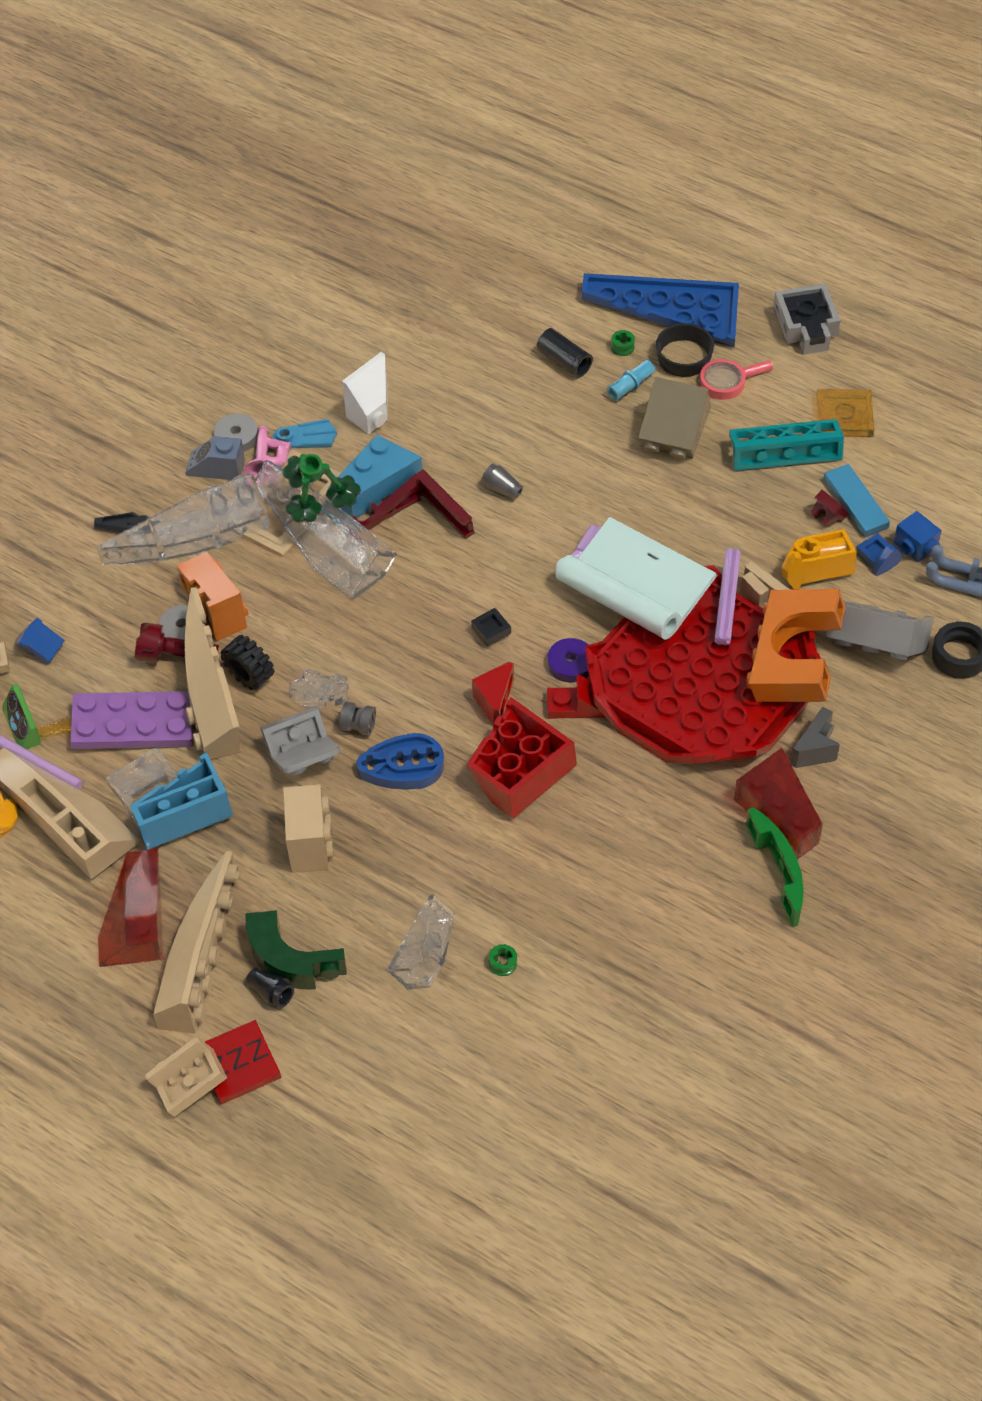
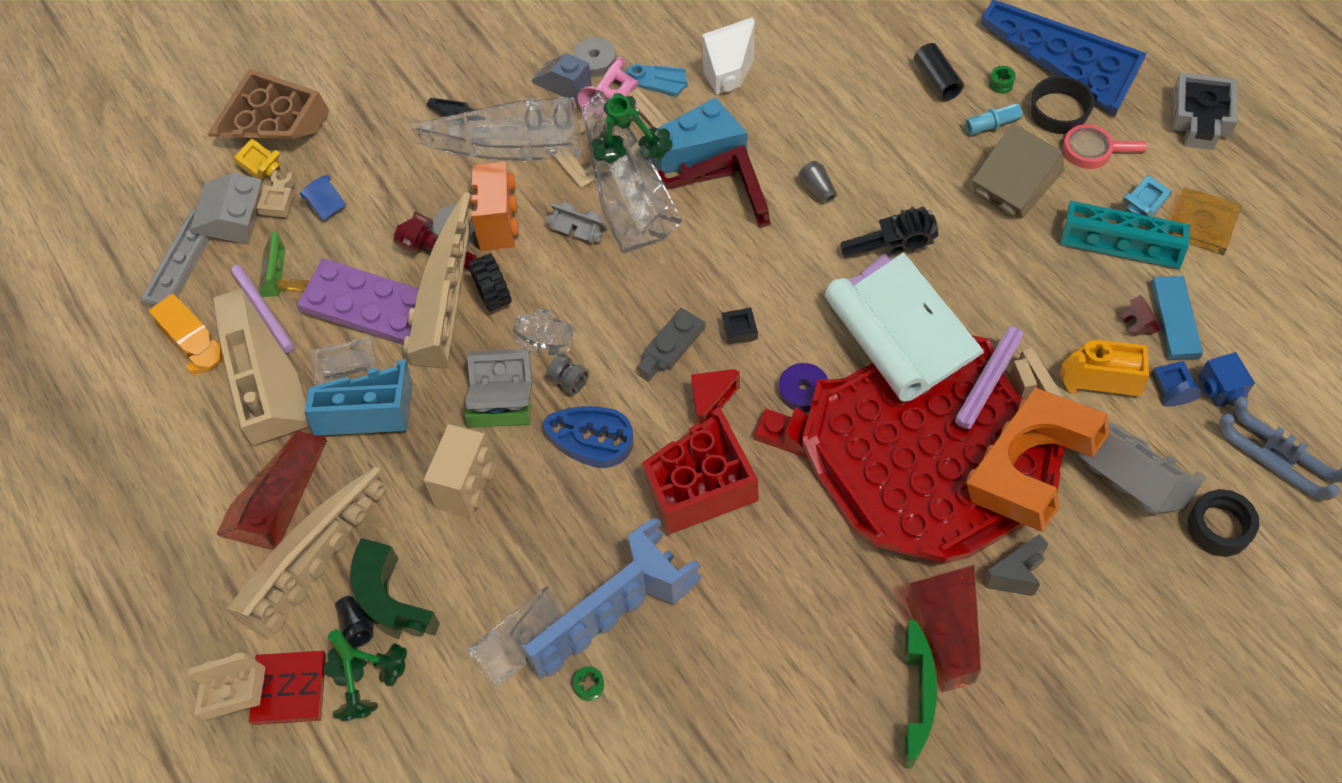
camera: 25 degrees right, 5 degrees up
none -> dark green plant [324,629,407,721]
none -> bright green slope [465,396,531,428]
none -> medium blue hinge [524,518,701,680]
none -> light grey hinge [546,202,609,244]
none -> dark grey hinge [638,308,706,382]
none -> black gear [840,206,939,258]
none -> medium azure bracket [1123,175,1172,217]

